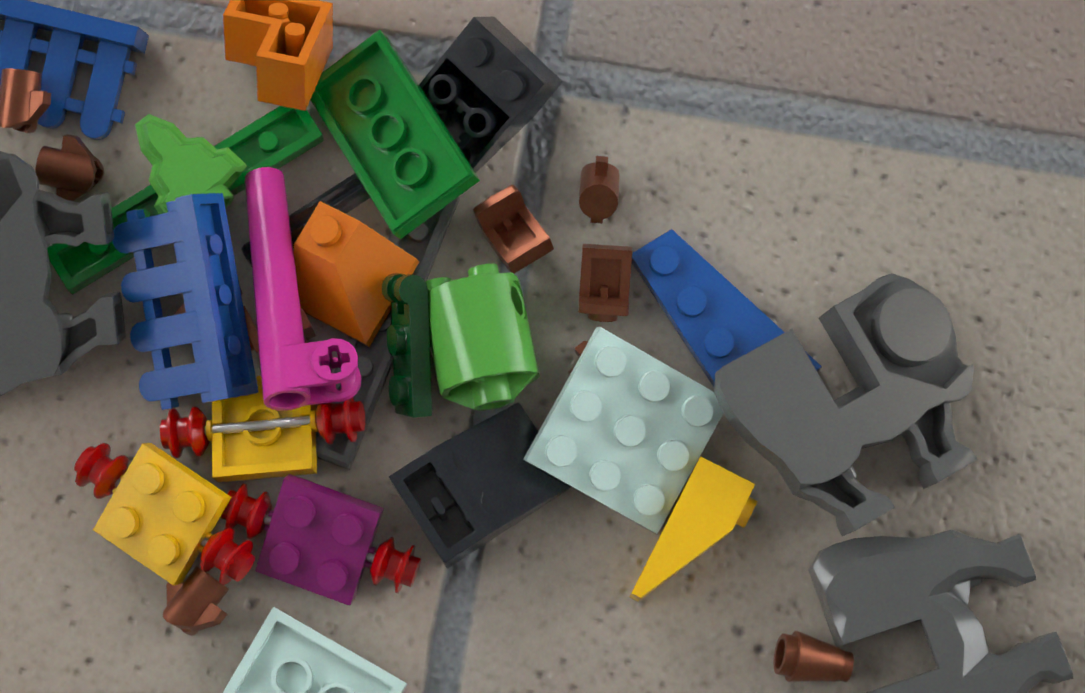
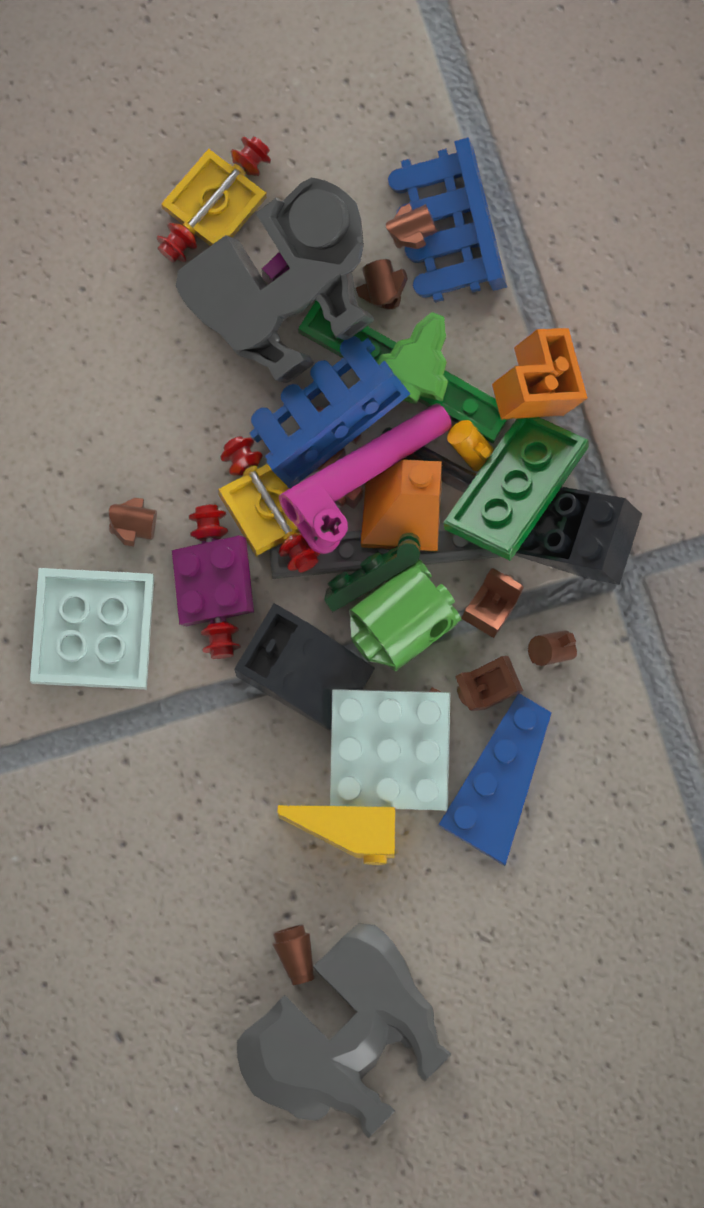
camera: 70 degrees right, 0 degrees up
yellow plate [74,443,255,585] -> none
dark grey animal [714,273,978,536] -> none
none -> light orange piece [447,420,495,471]

